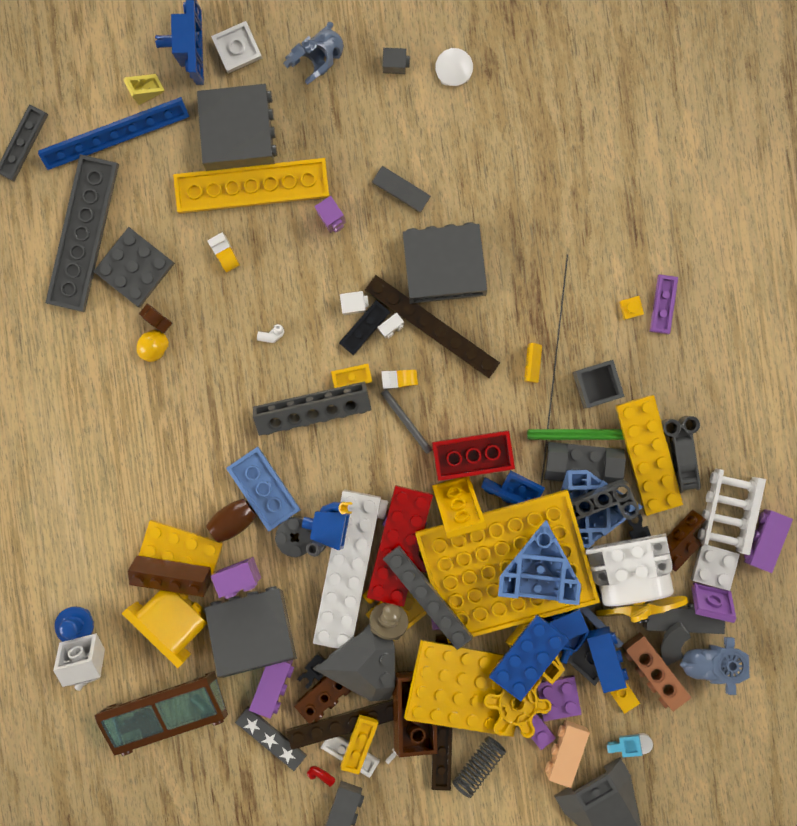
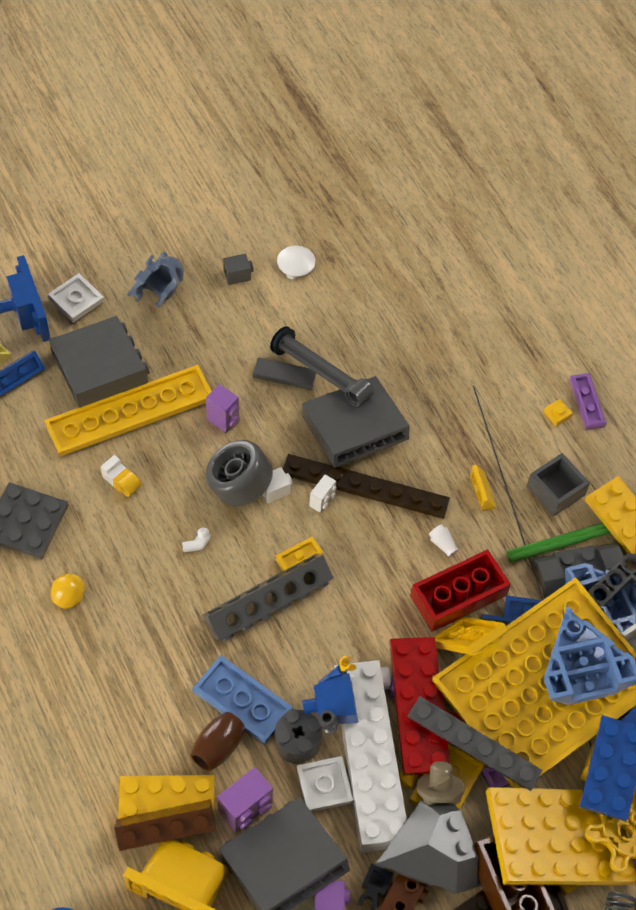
camera: 25 degrees left, 30 degrees down
reddish brown piece [139,303,172,334] -> none
black tile [339,300,391,356] -> none
leg [381,370,418,389] -> none
dark grey bar [381,389,433,454] -> none
none -> dark grey wheel [206,440,273,507]
none -> dark grey piece [270,326,374,407]
none -> white plate [296,756,353,812]
none -> white cone [429,524,459,557]

